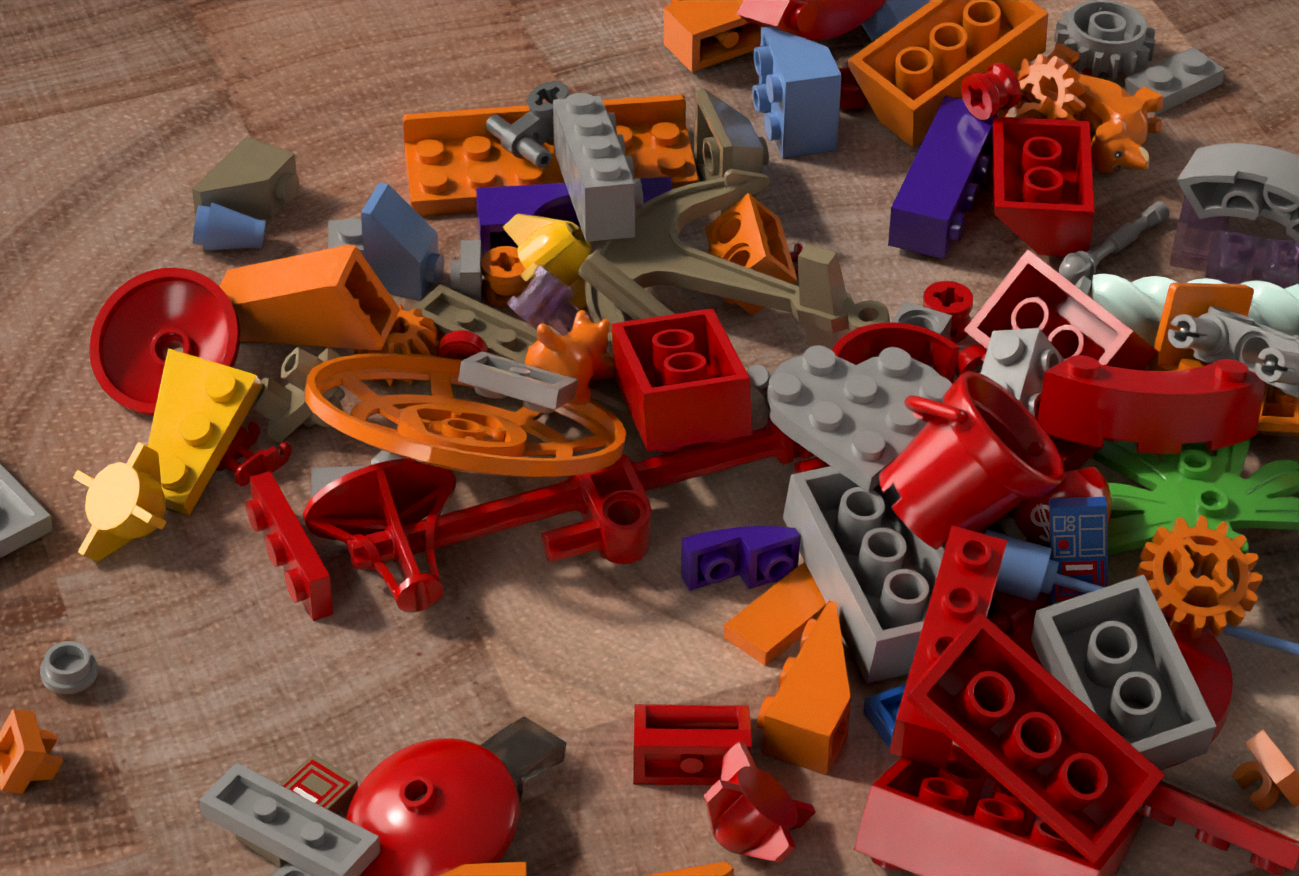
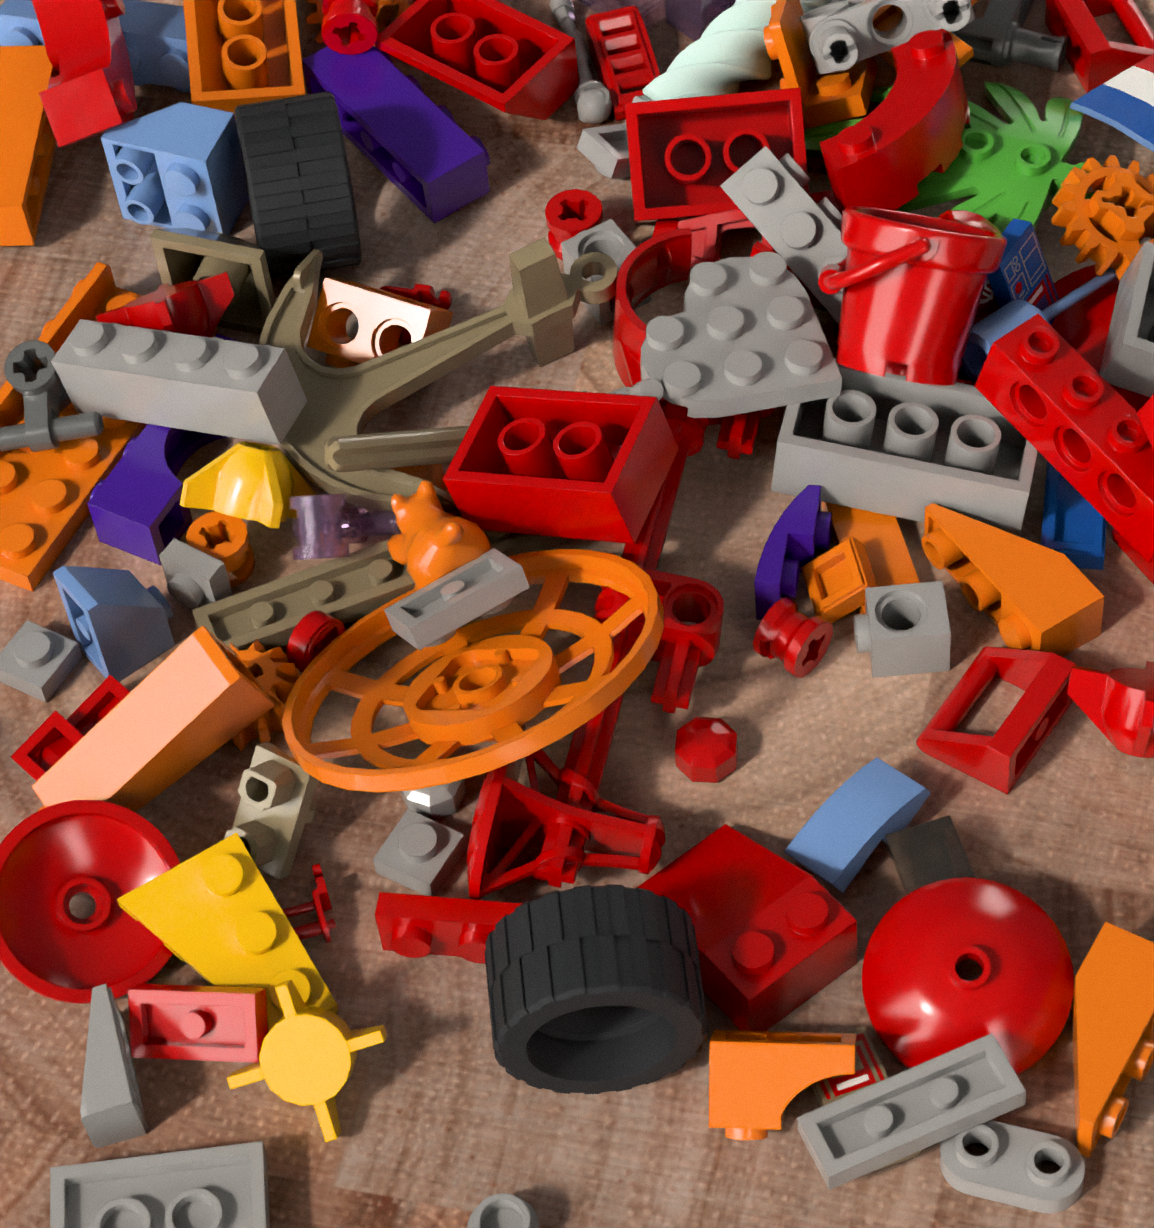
camera: 50 degrees left, 10 degrees up
none -> light grey slope [80,984,149,1148]
none -> red piece [96,271,235,338]
none -> plate [128,984,268,1063]
none -> black tyre [234,91,362,279]
none -> black tyre [484,884,708,1094]
none -> red slope [585,5,661,121]
none -> red slope [635,824,857,1031]
none -> red tile [675,717,738,783]
none -> orange arch [709,1030,856,1140]
none -> red wheel [753,597,833,678]
none -> medium blue slope [784,757,931,893]
none -> orange tile [801,536,878,624]
none -> light grey brick [854,581,951,678]

